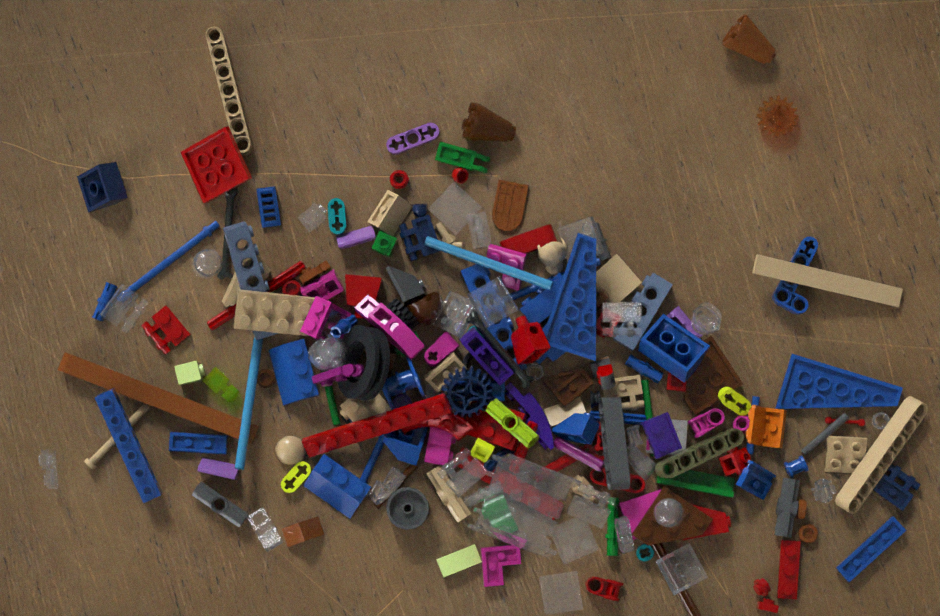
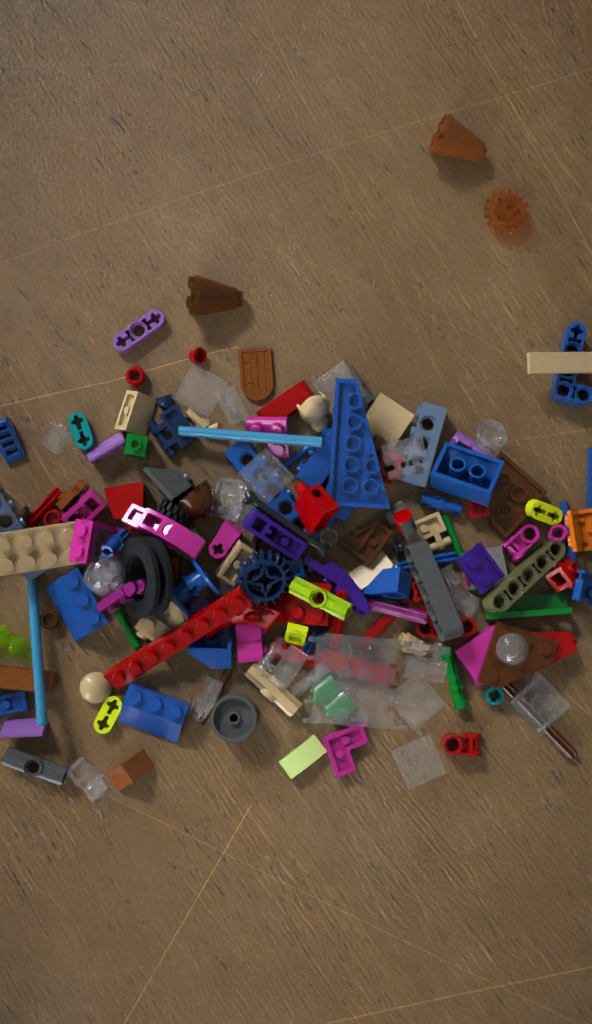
camera: 20 degrees left, 0 degrees up
blue bar [360,434,385,483] -> none
green hinge [435,142,491,173] -> none
clear beam [615,516,634,554] -> none

